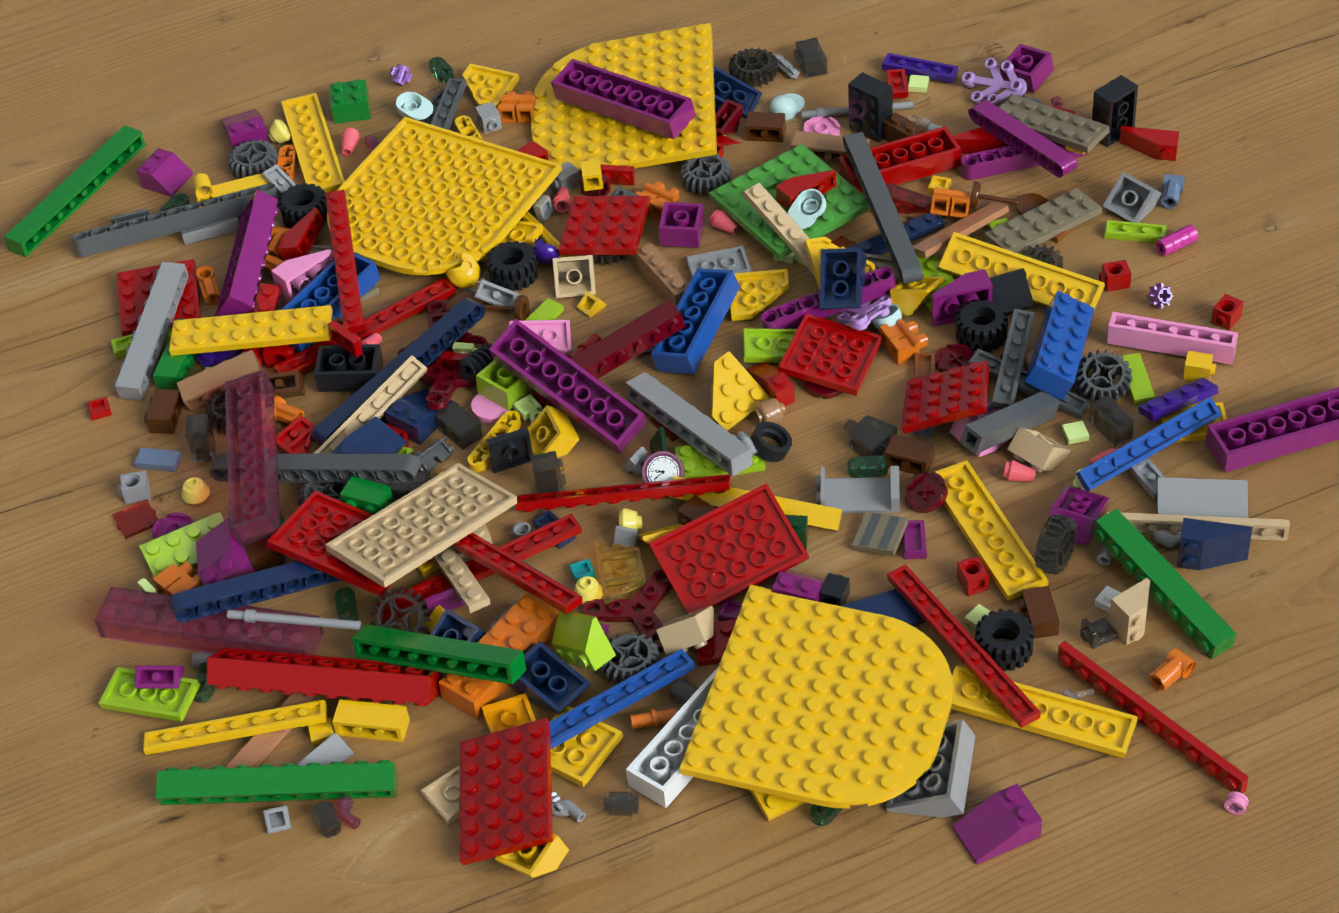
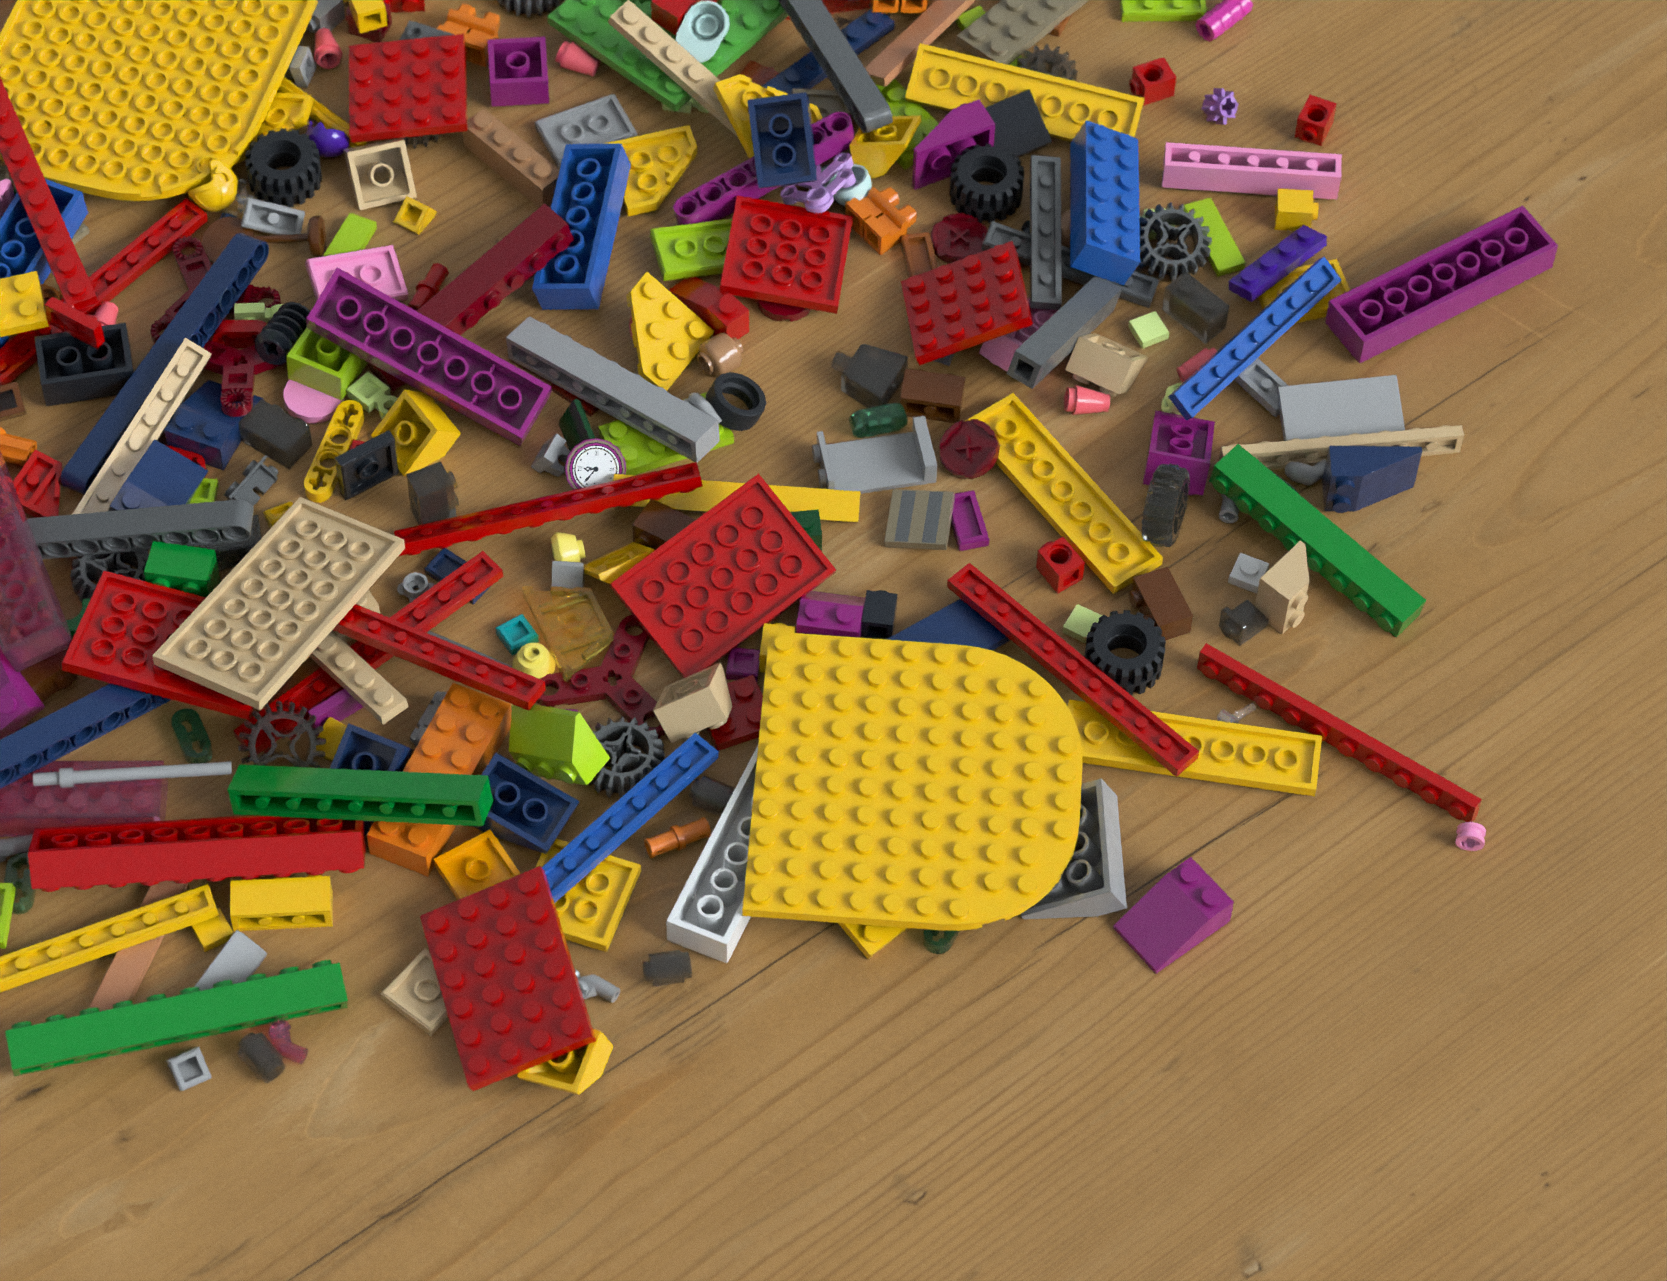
camera: 20 degrees left, 10 degrees up
orange piece [1149,648,1196,691] -> none

